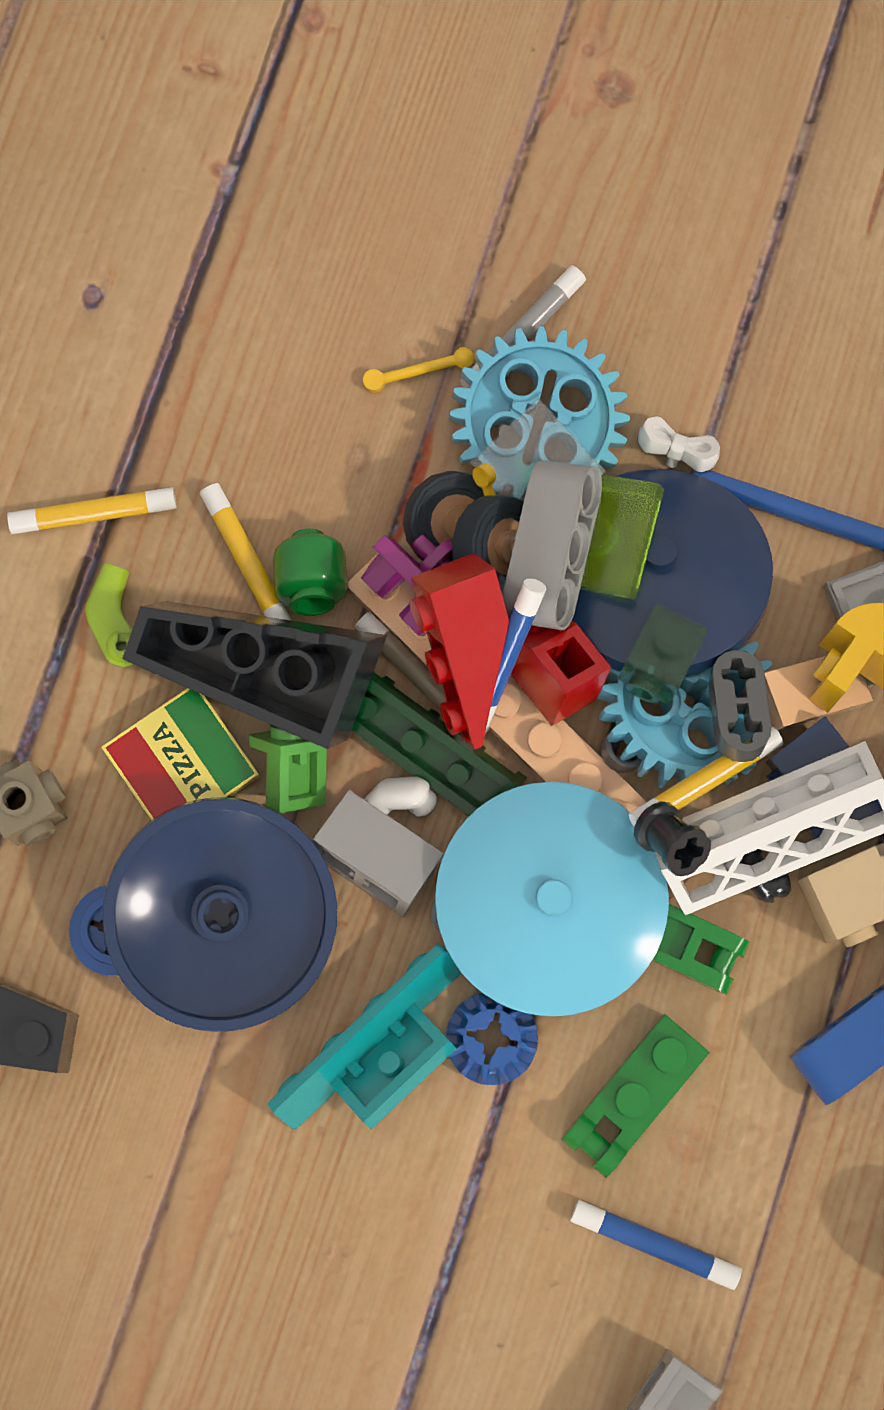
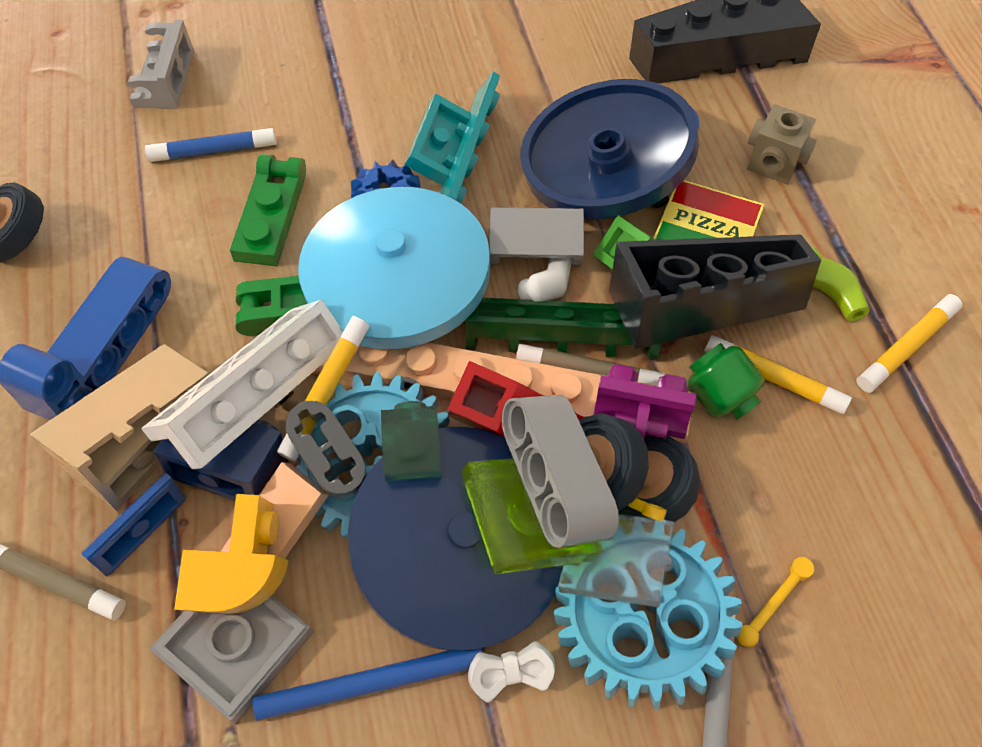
camera: 150 degrees right, 20 degrees down
slope [410,553,509,750] -> none
blue bar [486,578,546,728] -> none
black bush [634,801,711,877] -> none

